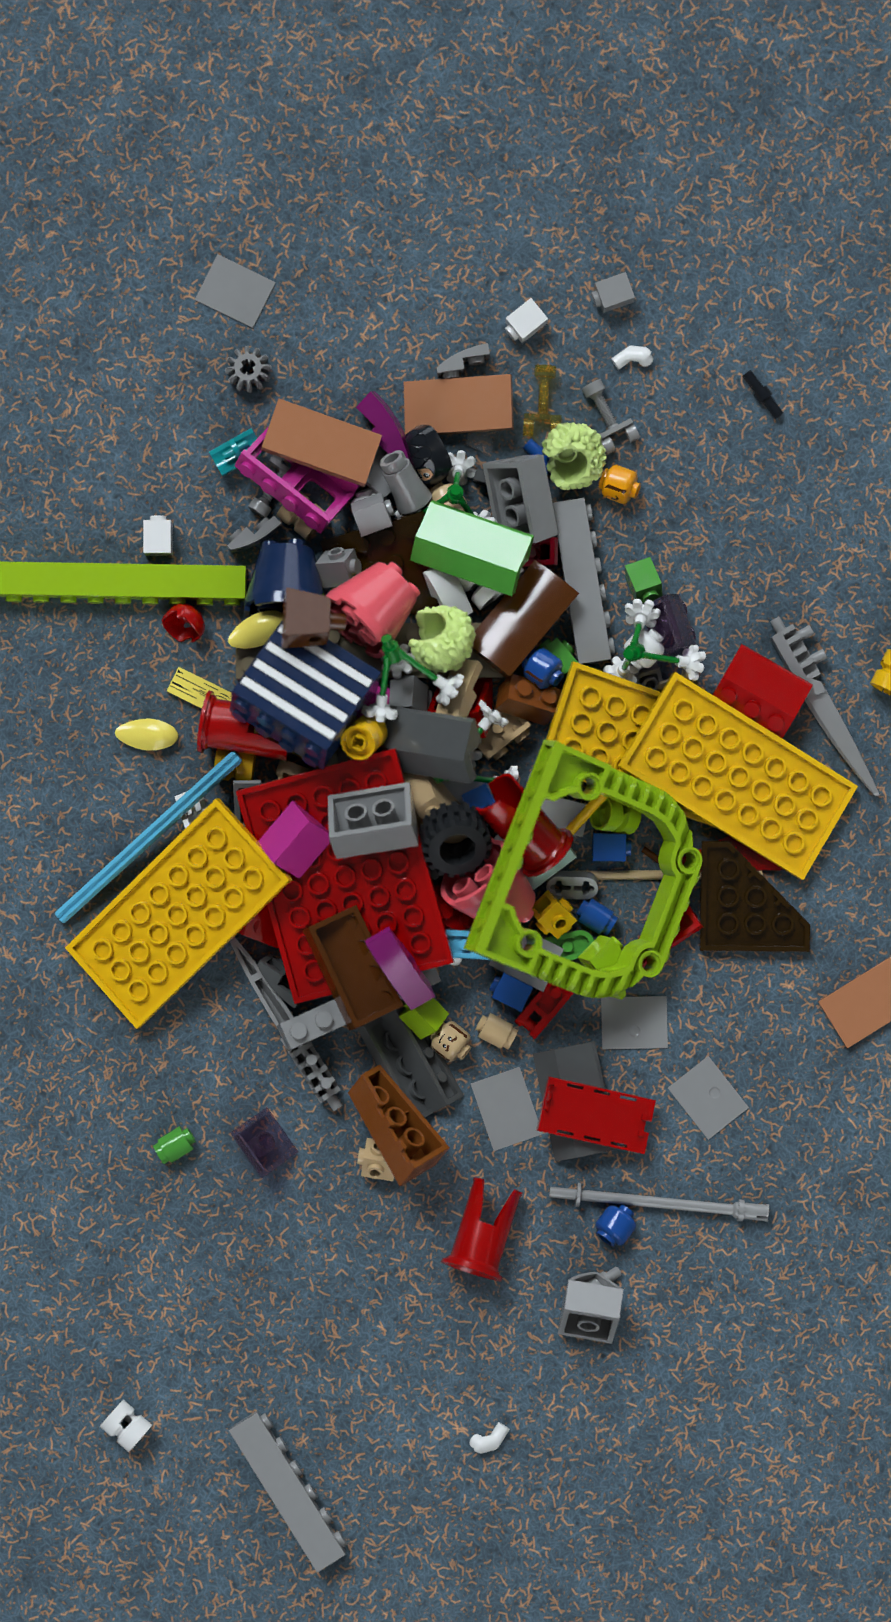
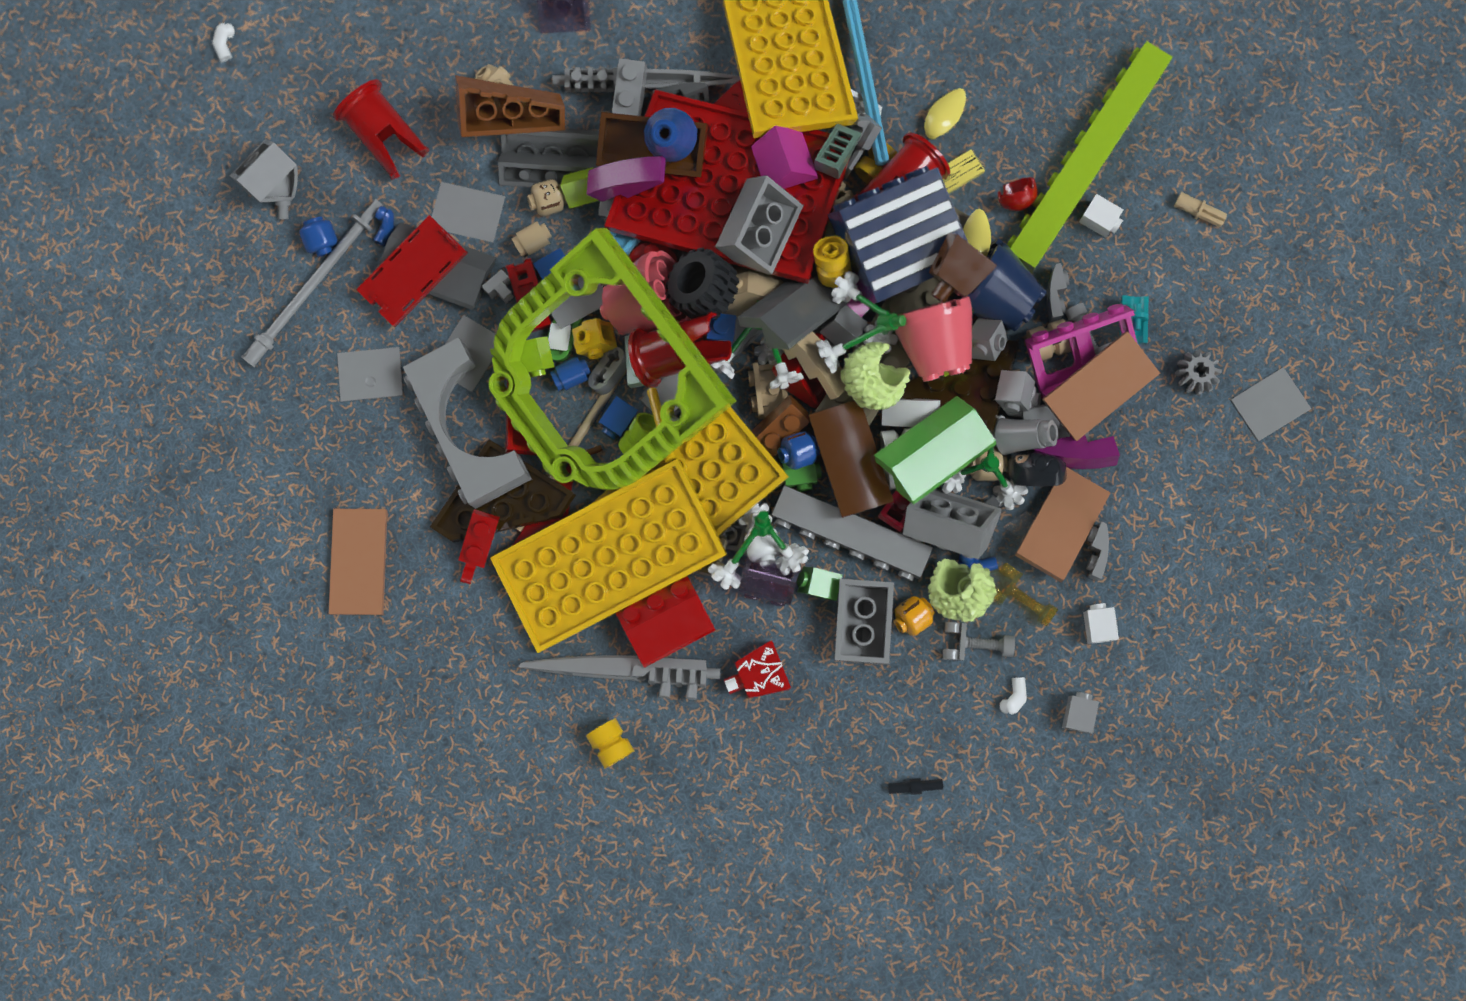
camera: 130 degrees right, 5 degrees down
none -> blue arm [373,206,394,246]
none -> light grey arch [403,337,531,509]
none -> red plate [458,509,500,584]
none -> light grey tile [482,269,514,304]
none -> white sticker [548,323,571,351]
none -> blue cone [644,108,698,162]
none -> red torso [724,641,791,699]
none -> sand green slope [814,124,861,179]
none -> light grey slope [834,579,894,665]
none -> light grey tile [847,113,882,150]
none -> tan axle [1174,191,1227,227]

